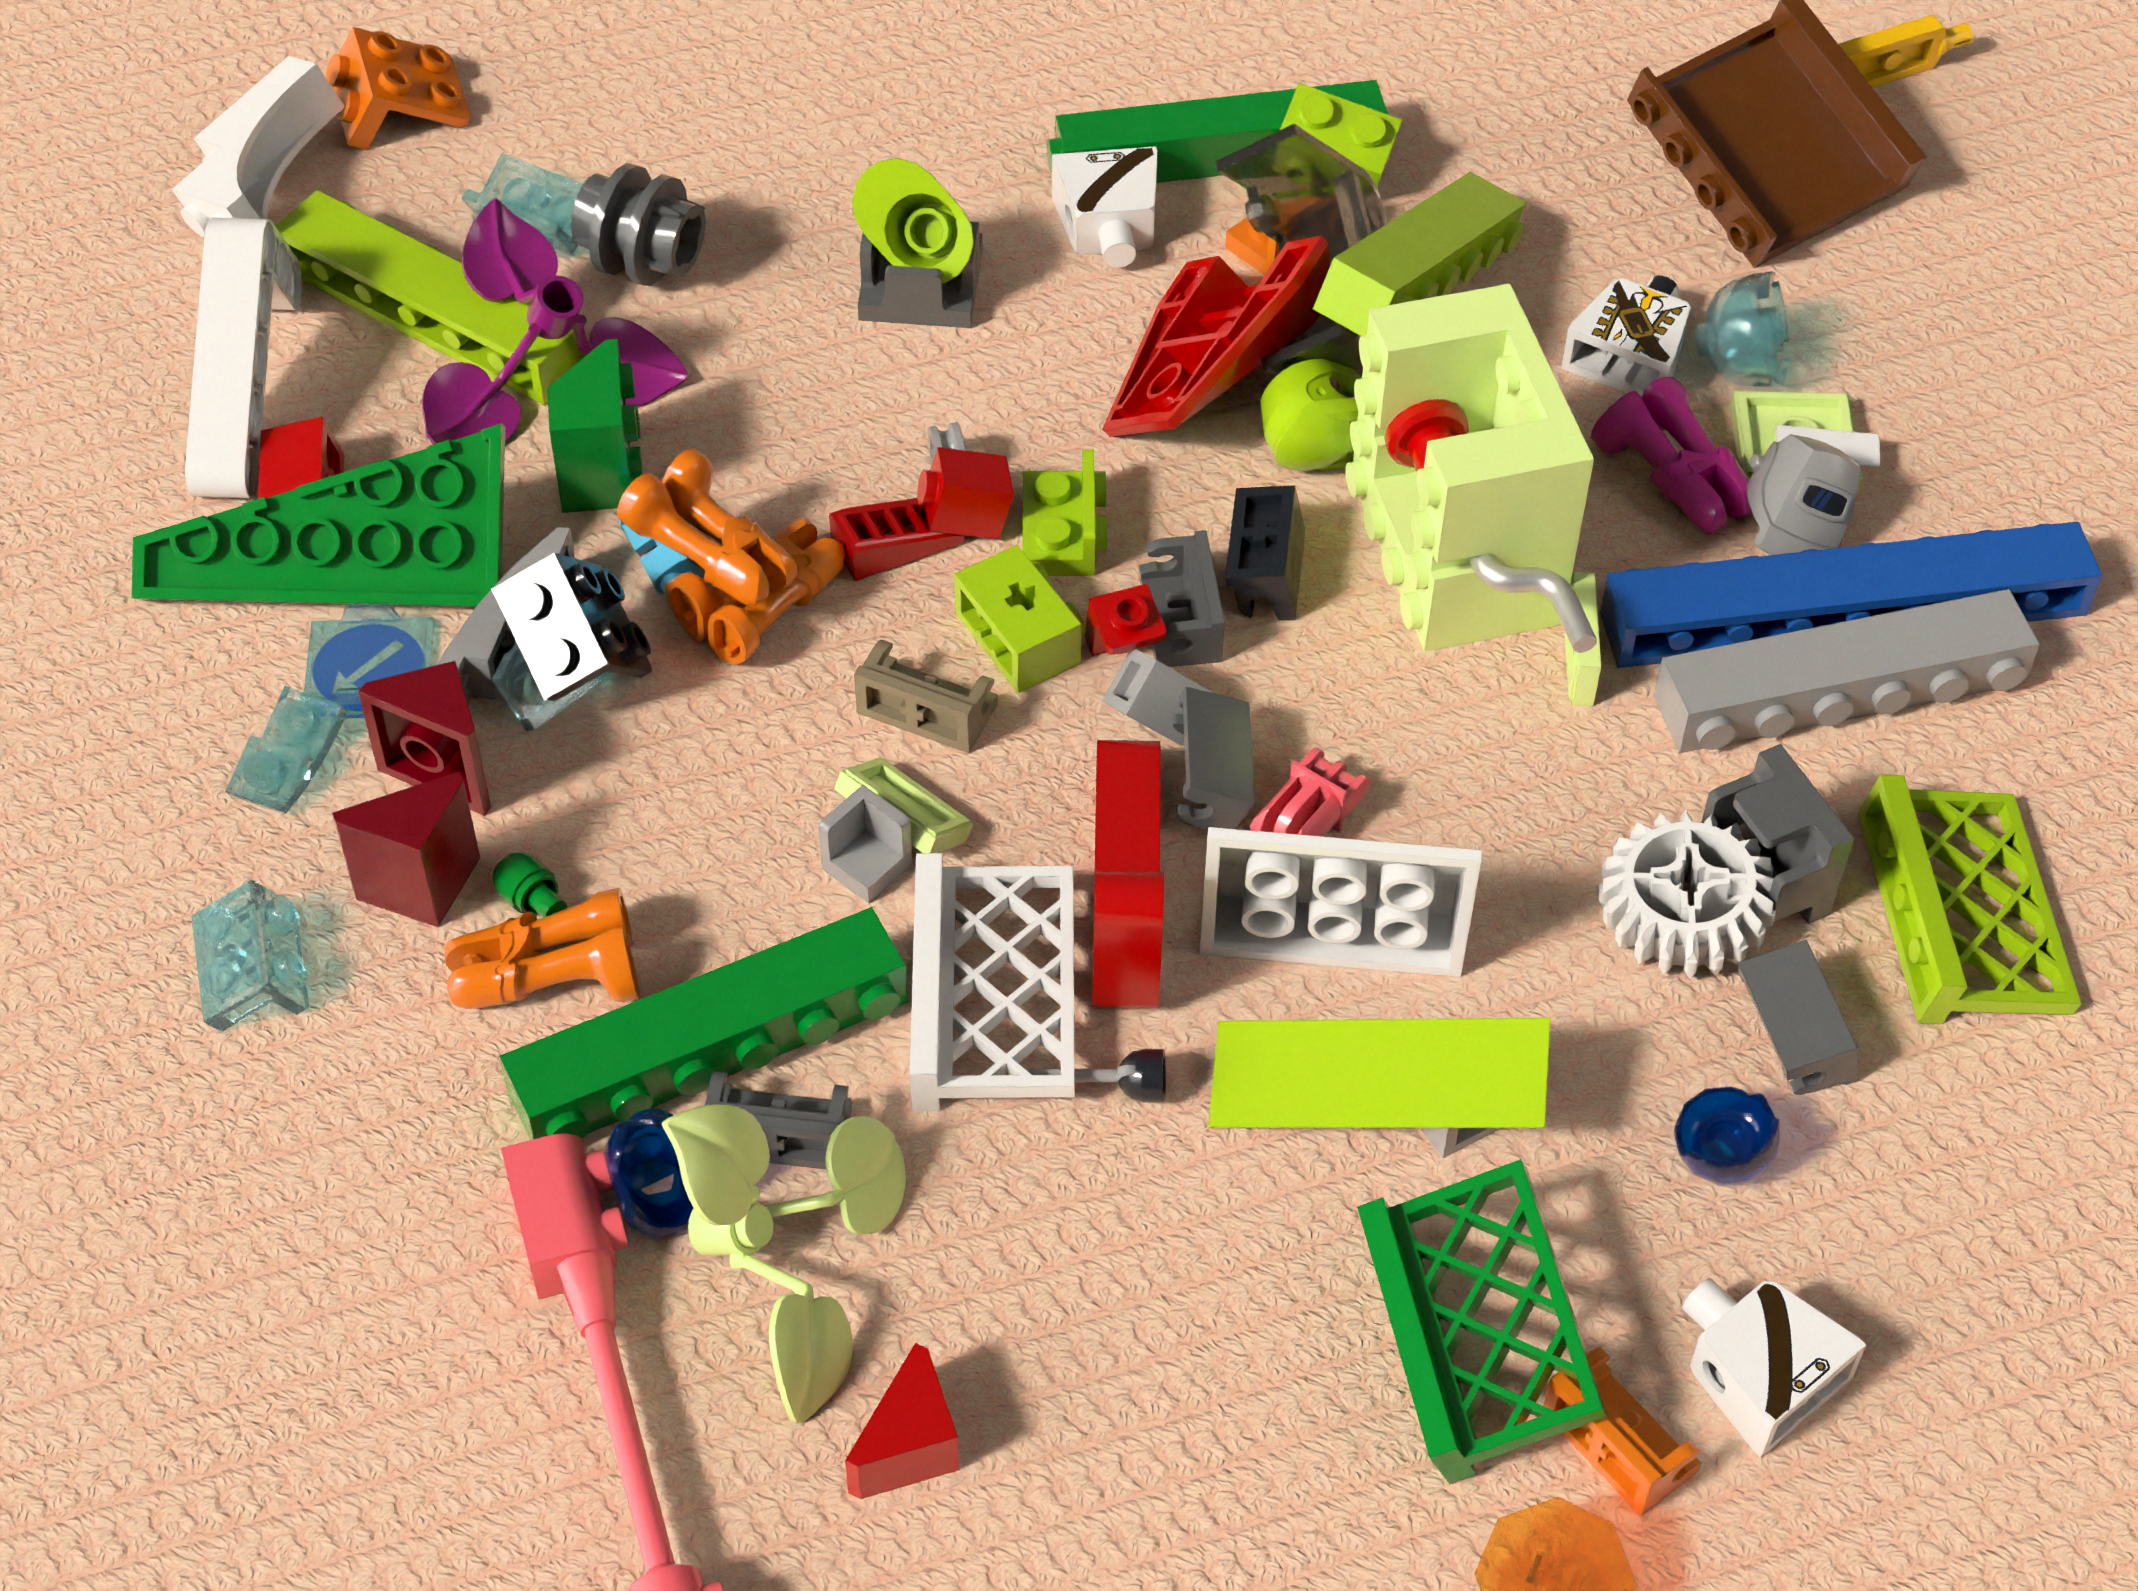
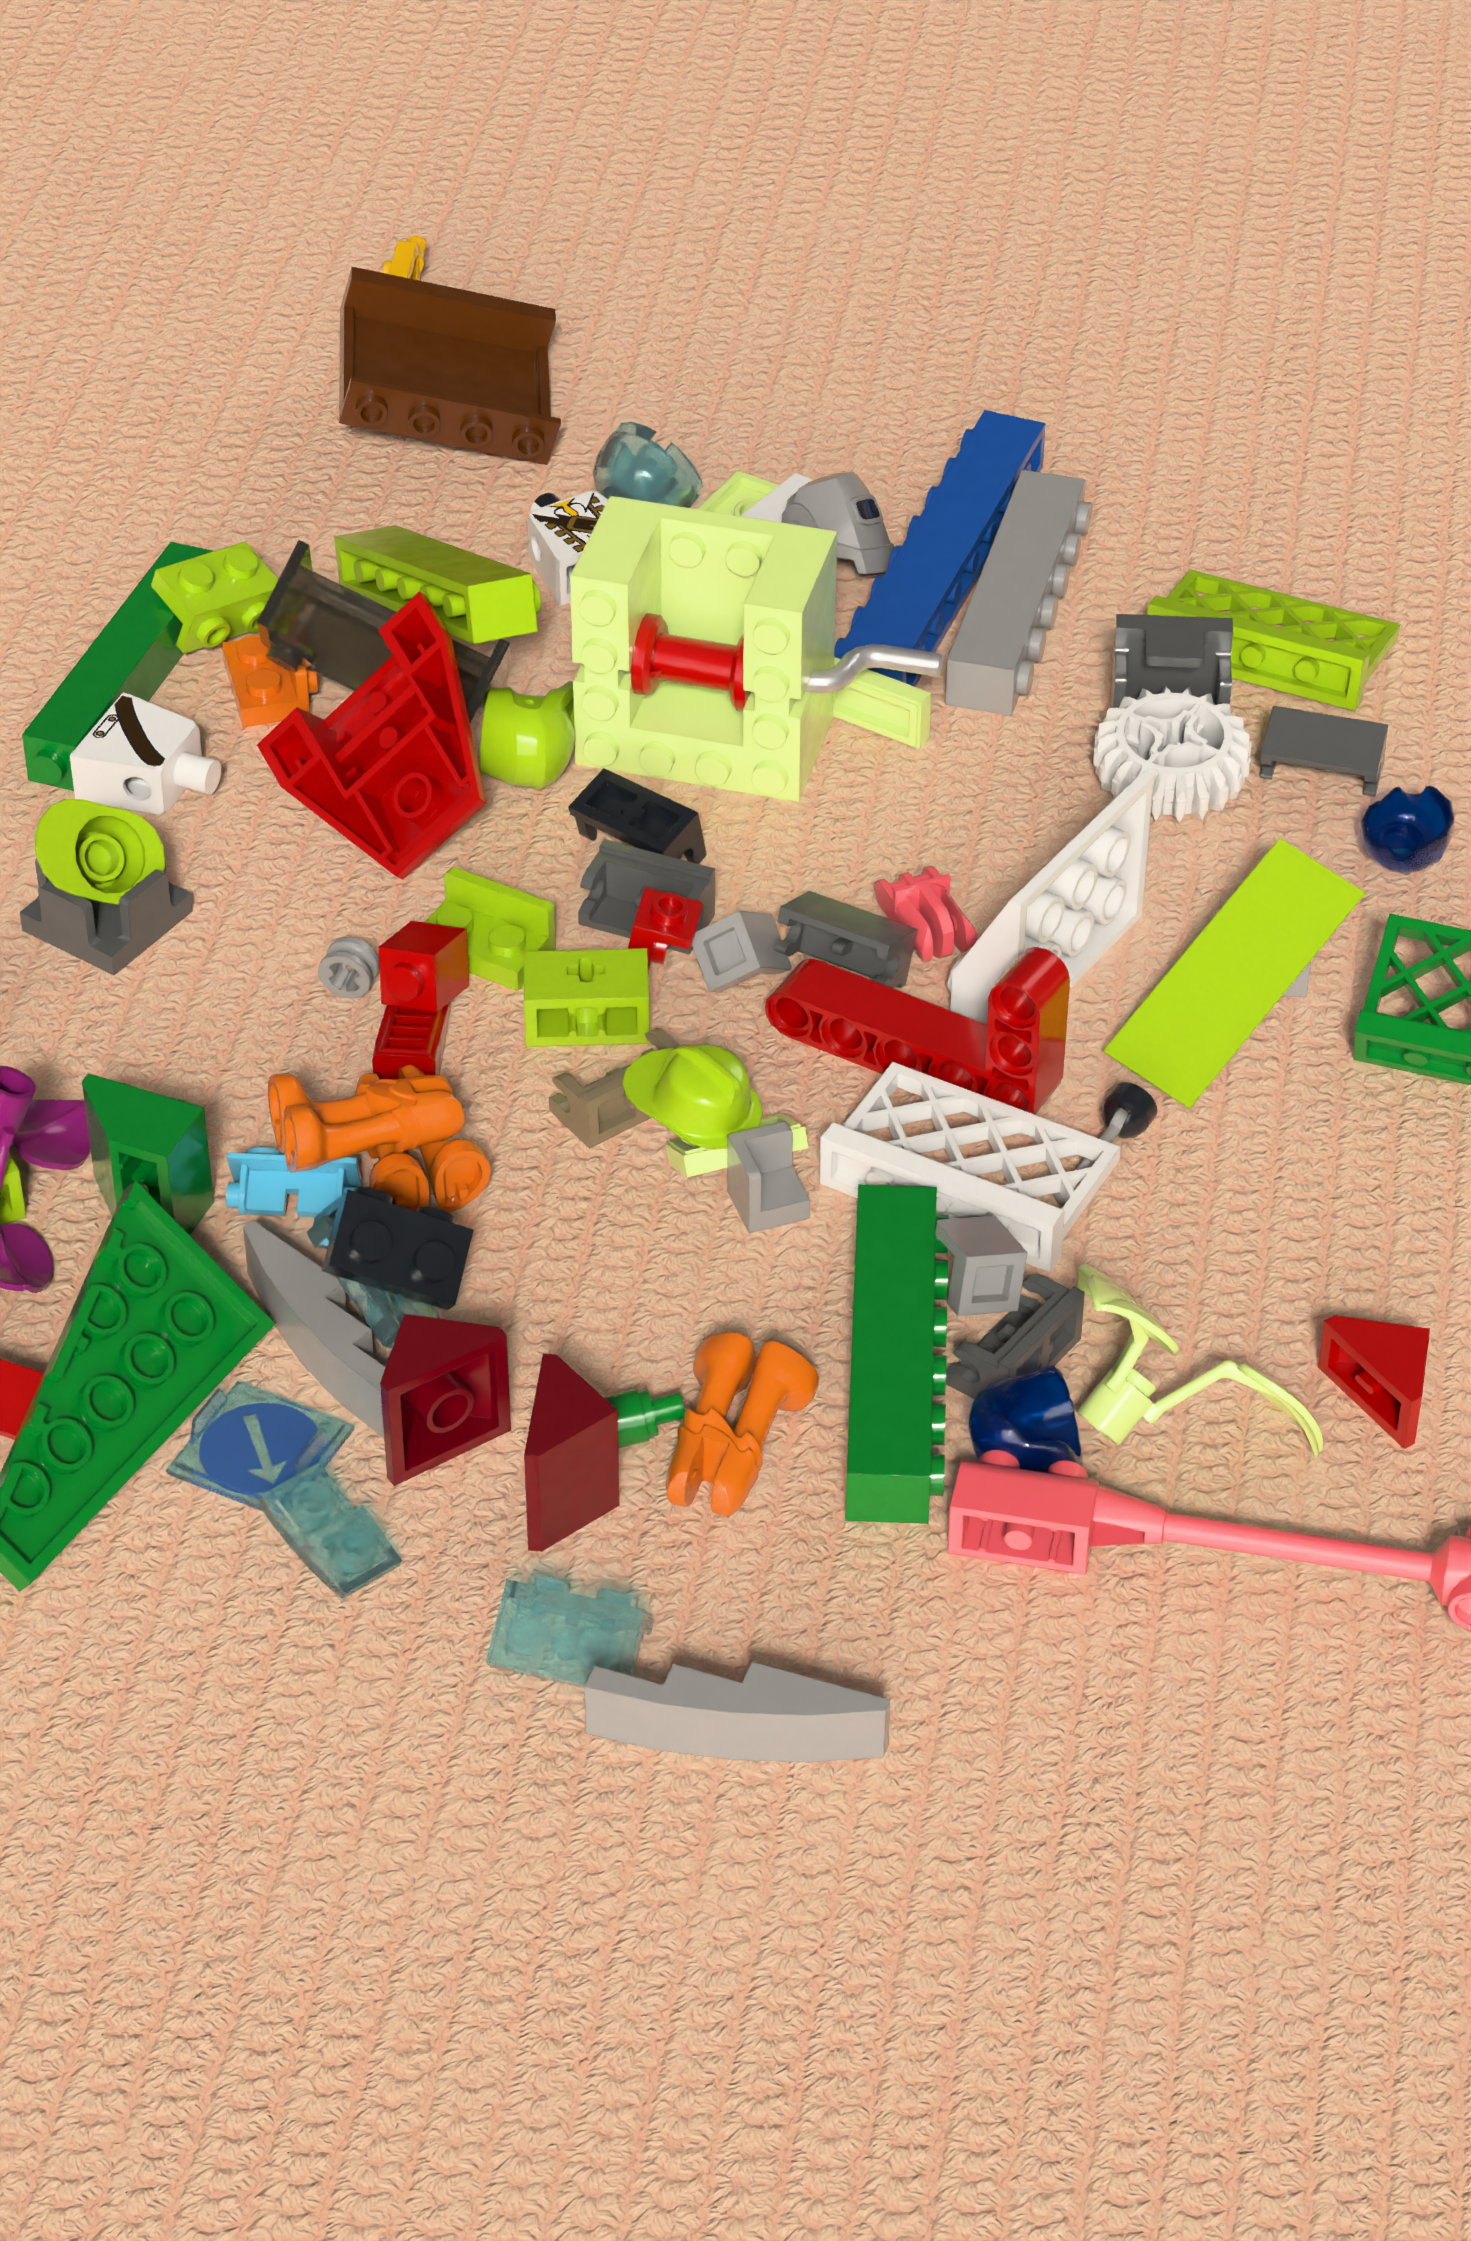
camera: 60 degrees left, 10 degrees down
none -> slope [584,1662,890,1762]
none -> lime piece [622,1044,763,1150]
none -> light grey panel [935,1216,1028,1316]

